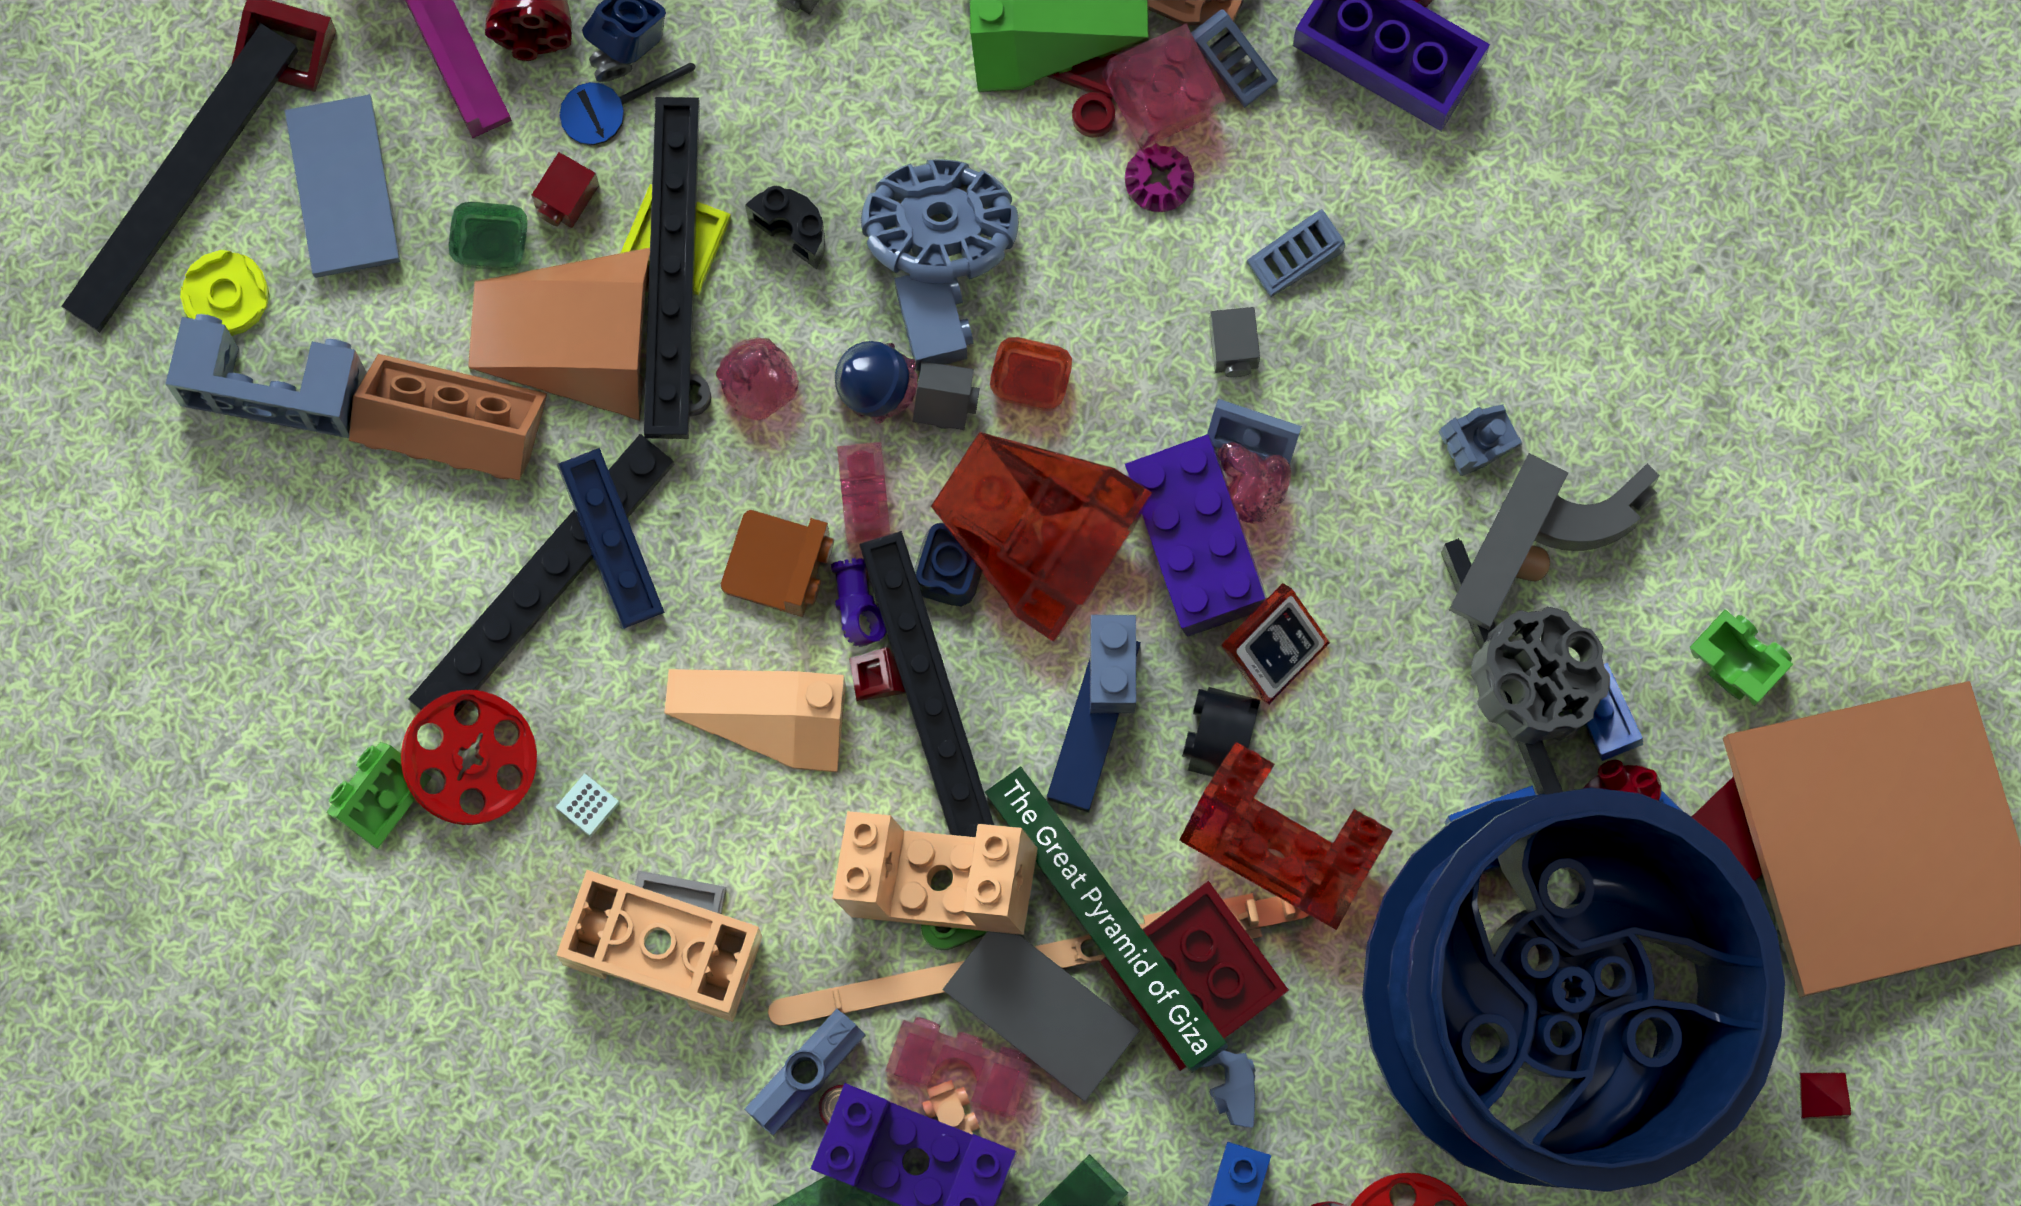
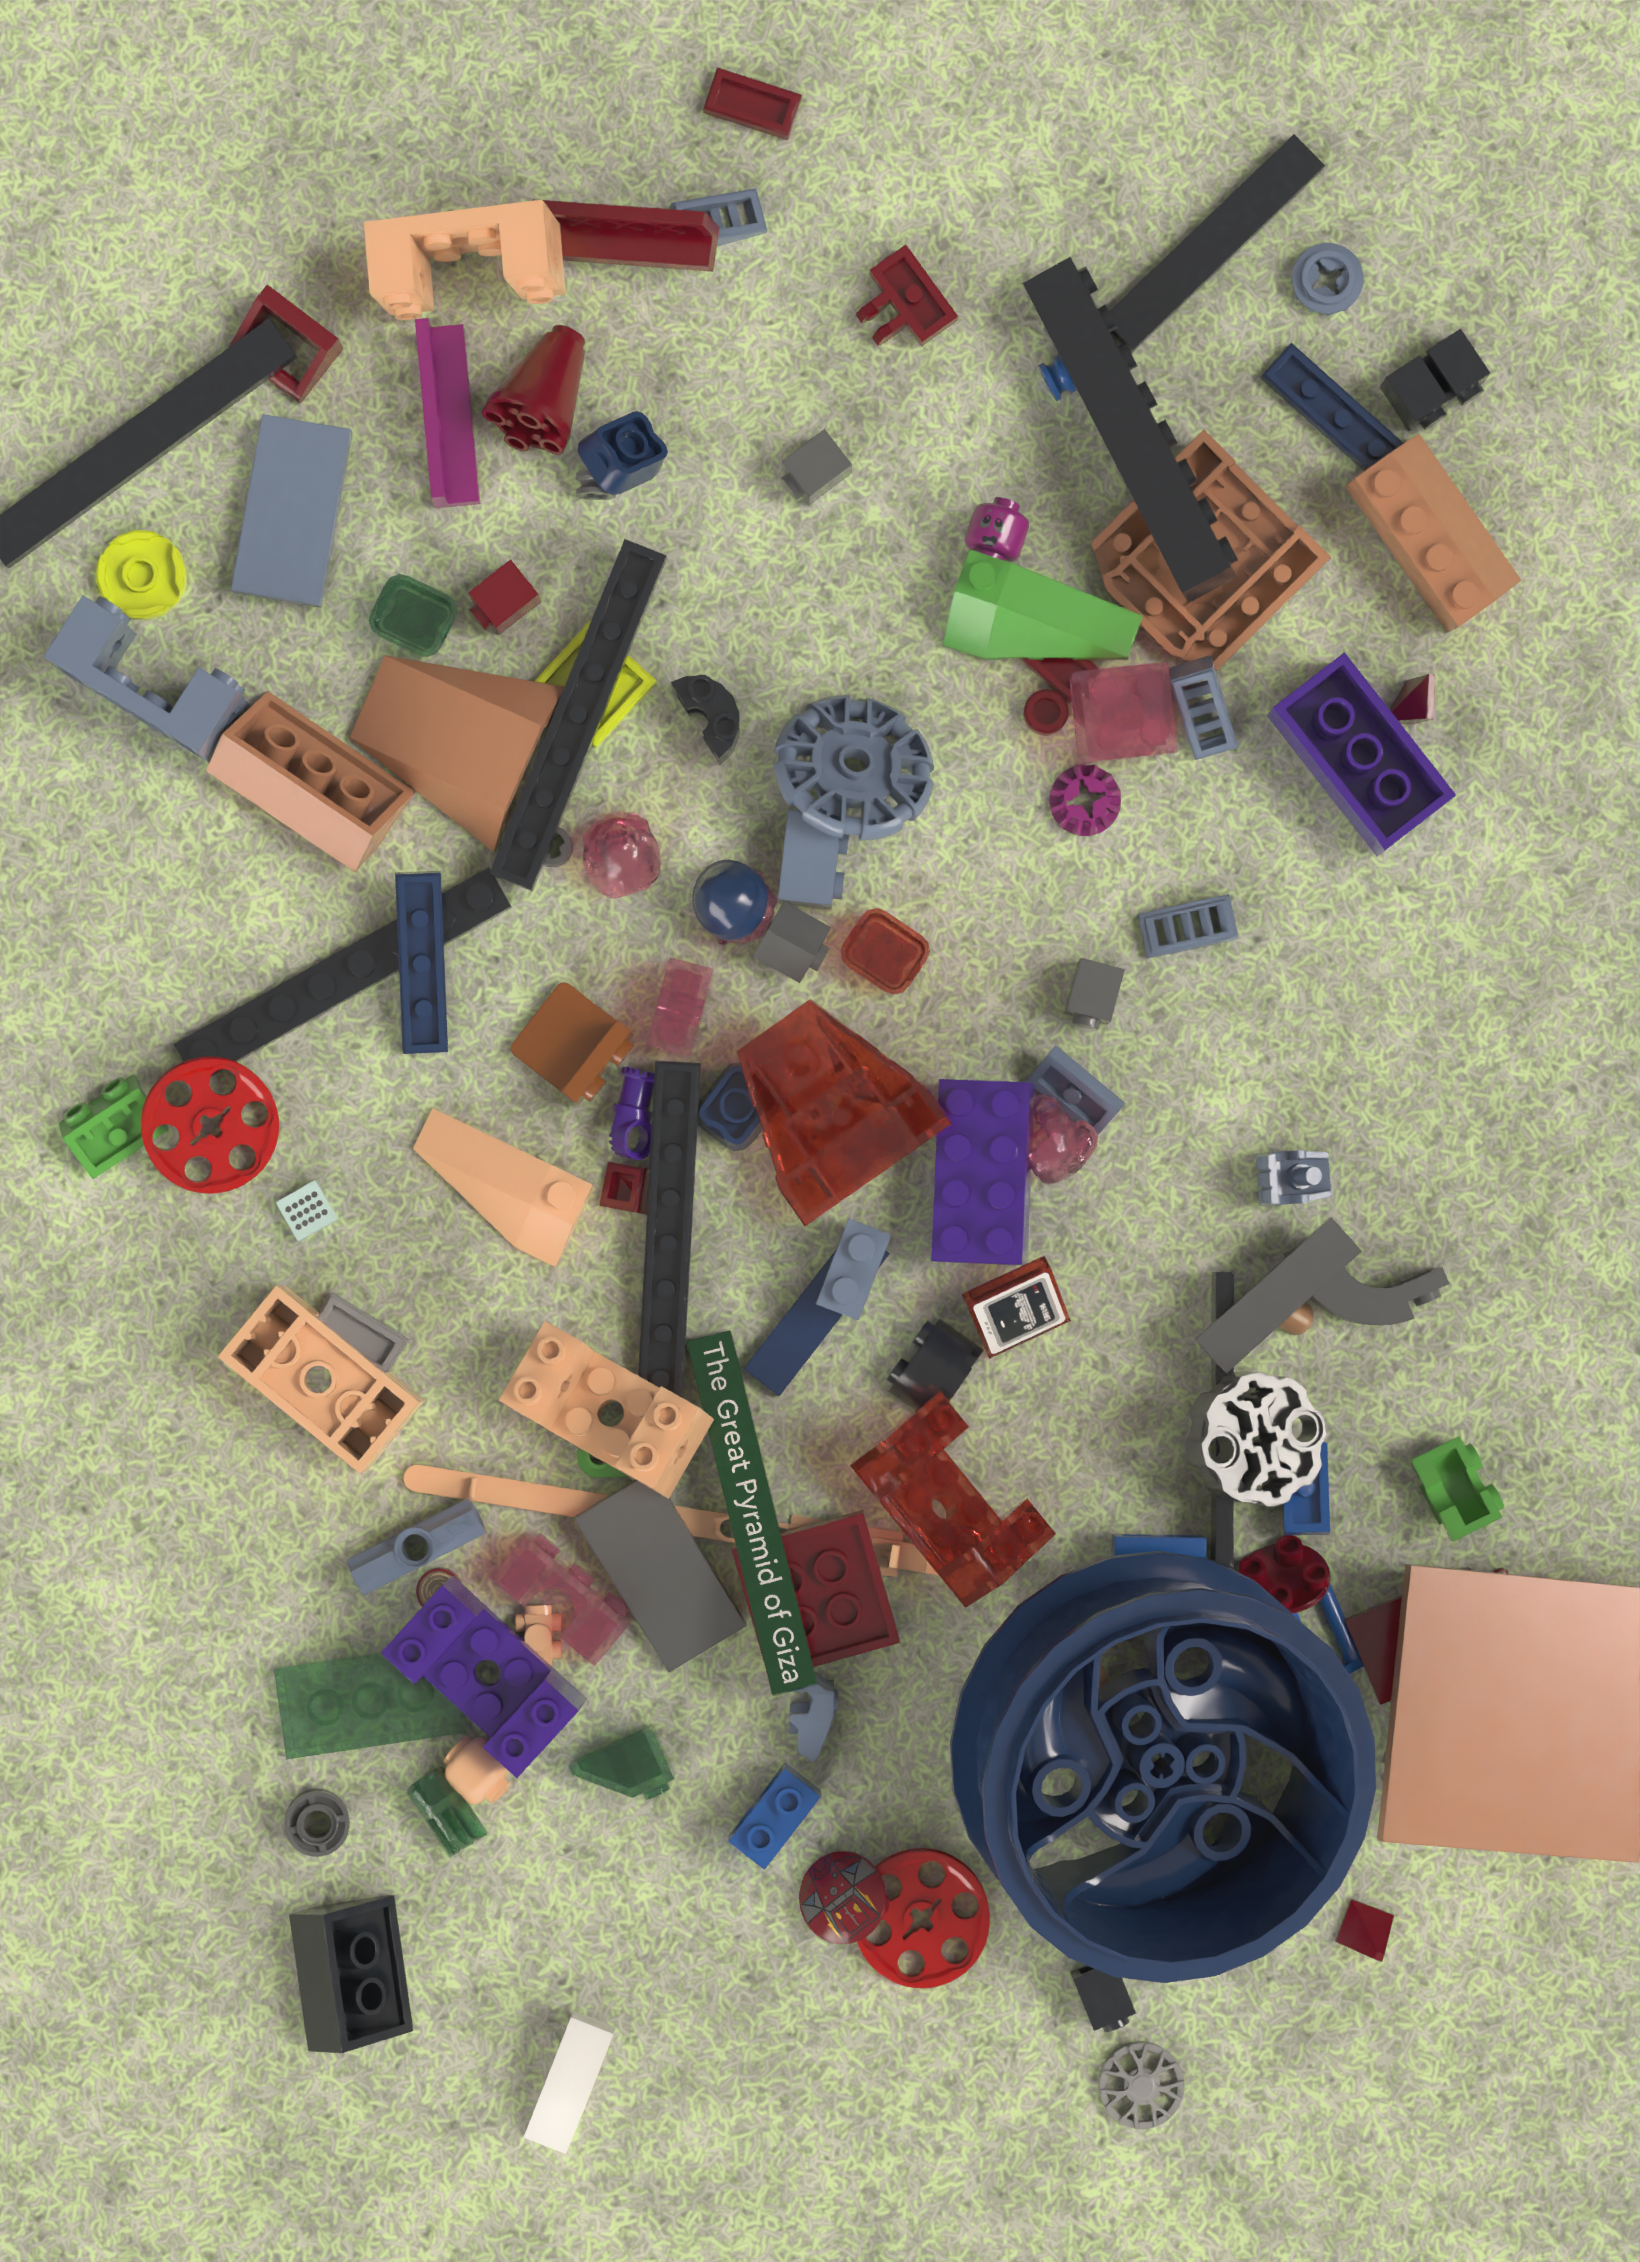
camera: 15 degrees right, 10 degrees up
blue piece [559,63,696,145] -> none

